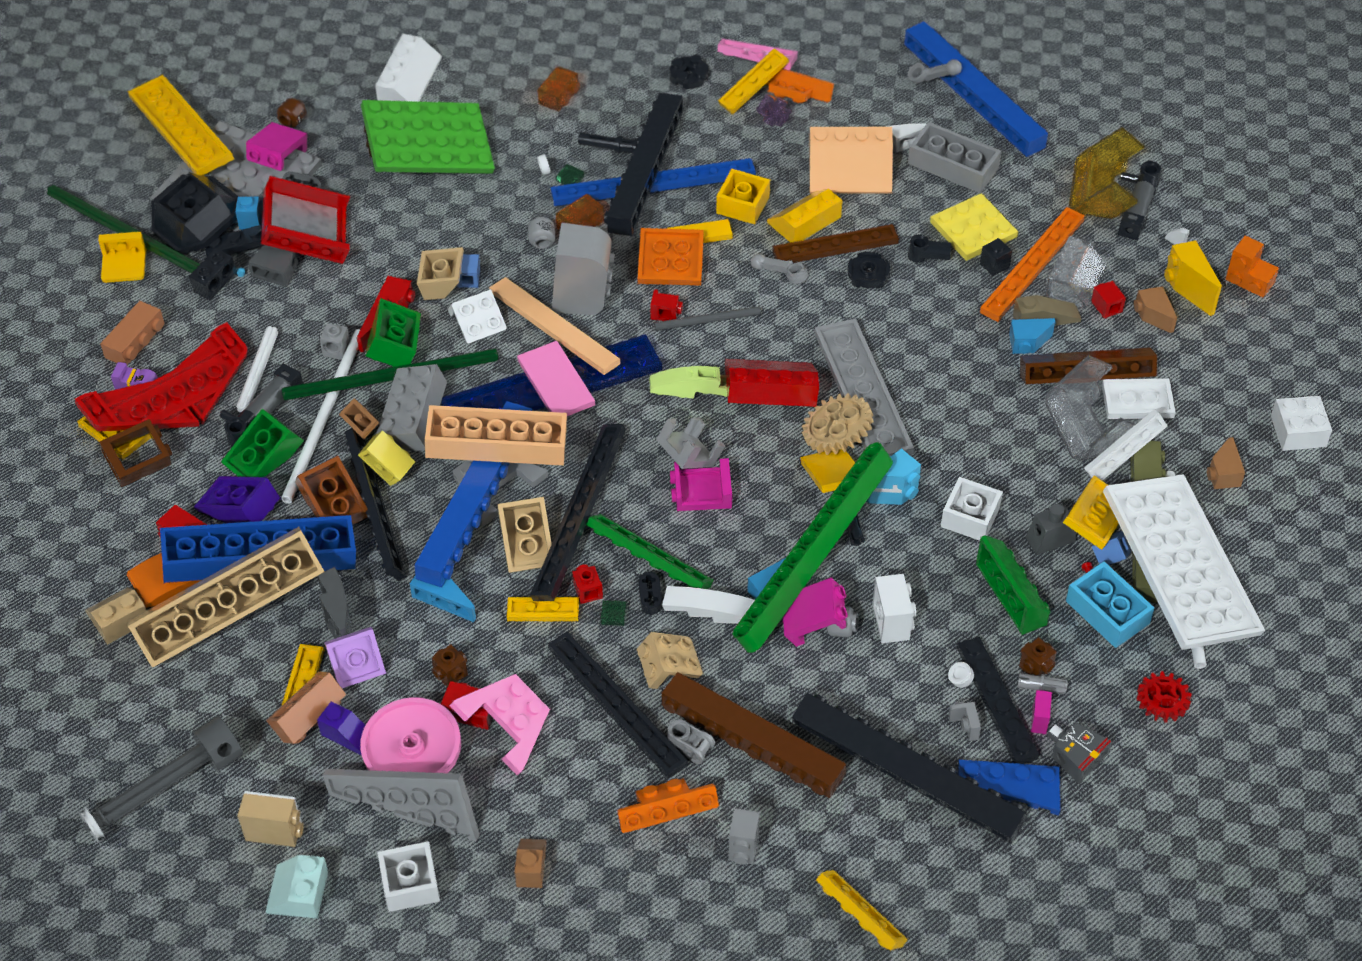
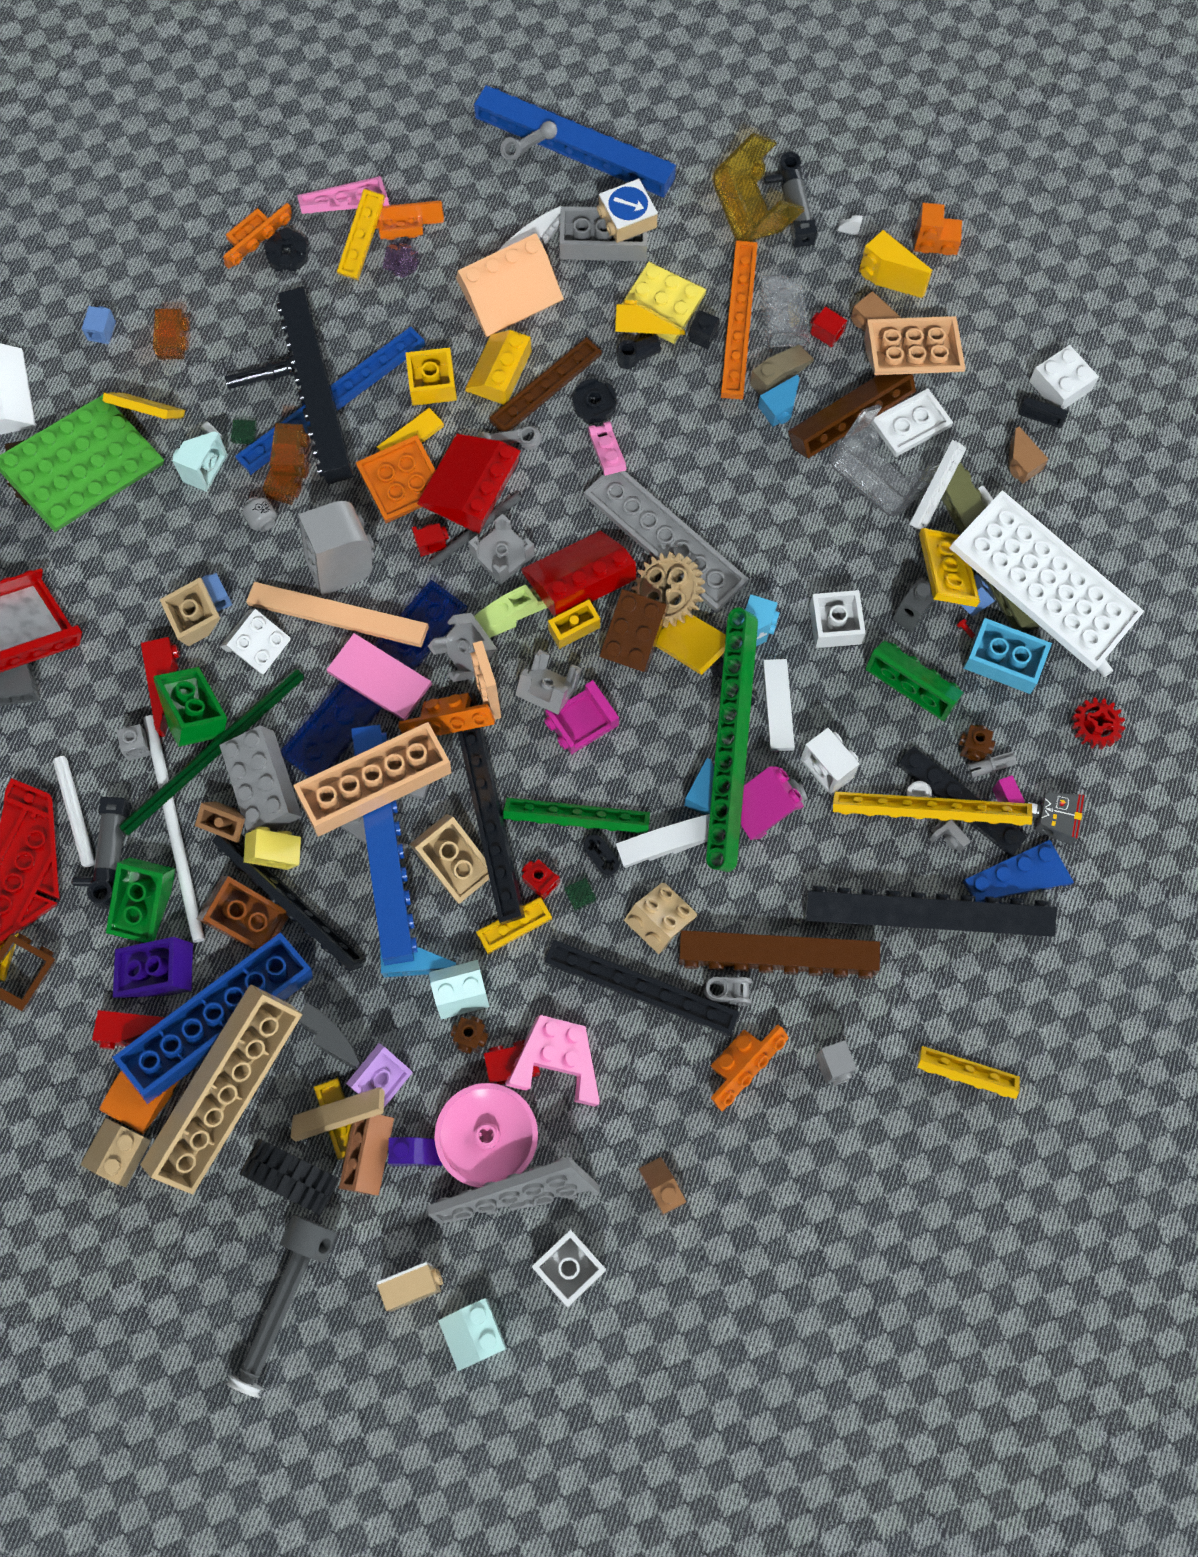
camera: 30 degrees left, 20 degrees up
none -> medium blue brick [82,306,116,344]
none -> yellow tile [102,393,185,419]
none -> light aqua slope [172,431,228,492]
none -> orange bracket [223,203,292,269]
none -> black tyre [239,1138,340,1215]
none -> clear orange brick [270,423,309,476]
none -> tan tile [291,1087,385,1142]
none -> orange bracket [398,693,495,736]
none -> red slope [417,434,521,534]
none -> light grey panel [428,613,497,682]
none -> light aqua slope [429,960,490,1020]
none -> light grey panel [468,514,535,584]
none -> light nougat plate [470,641,502,720]
none -> yellow brick [548,600,601,649]
none -> bright pink plate [588,421,626,476]
none -> piece [597,179,658,243]
none -> reddish brown brick [599,589,669,672]
none -> yellow slope [615,300,685,335]
none -> white tile [763,659,795,751]
none -> yellow plate [833,792,1033,826]
none -> light nougat slope [864,316,965,375]
none -> black tile [1018,397,1069,428]

